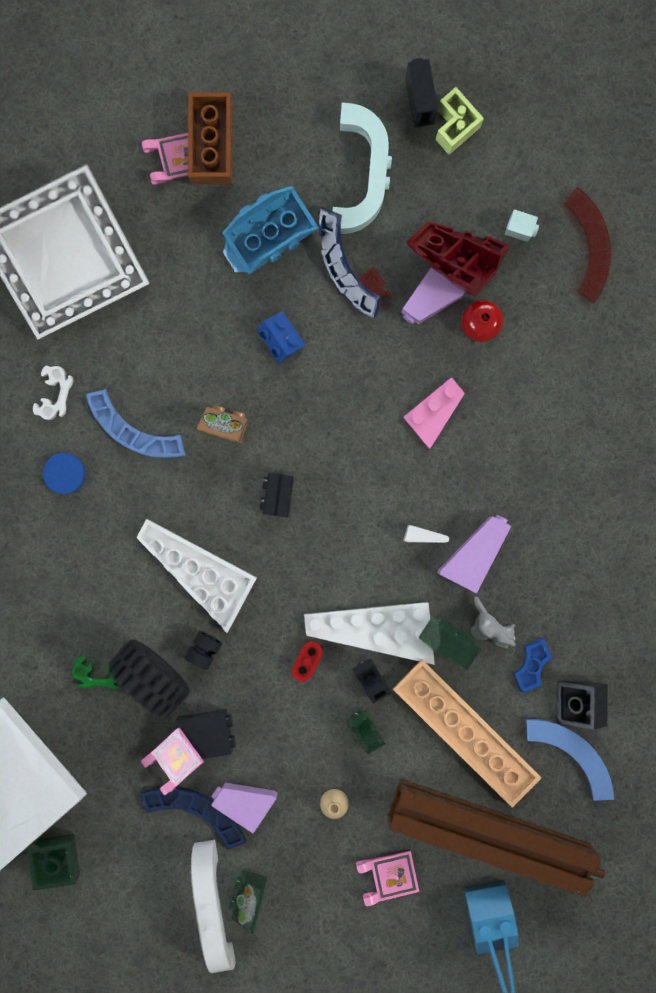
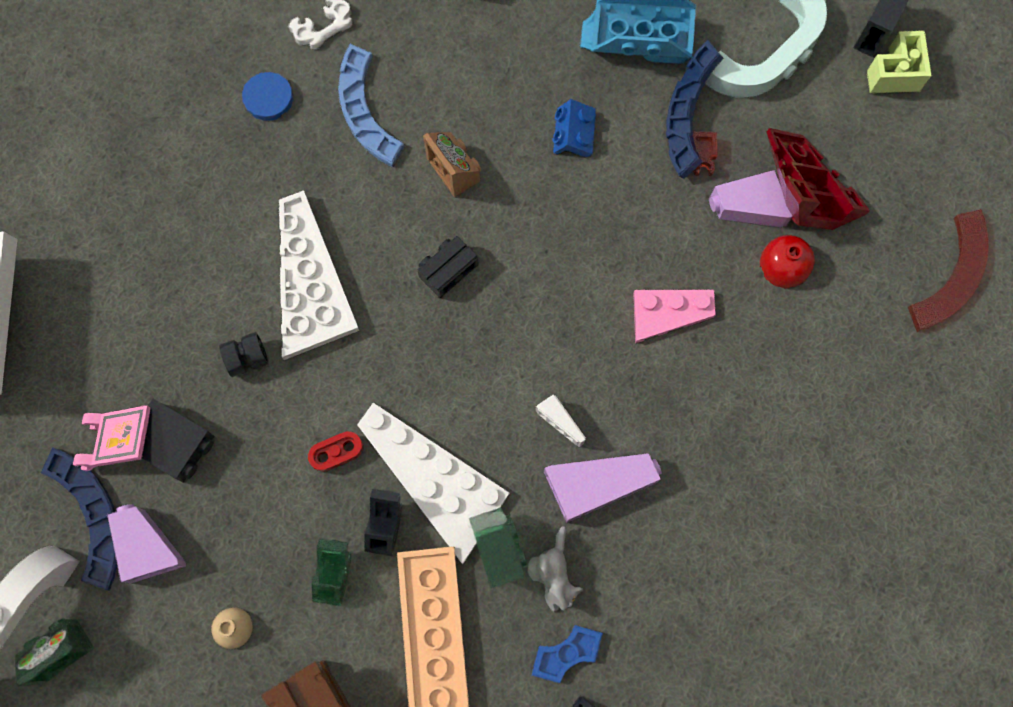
camera: 30 degrees right, 15 degrees down
green helmet [72,656,120,690] -> none
black tyre [108,639,190,718] -> none
light aqua brick [504,209,539,242] -> none

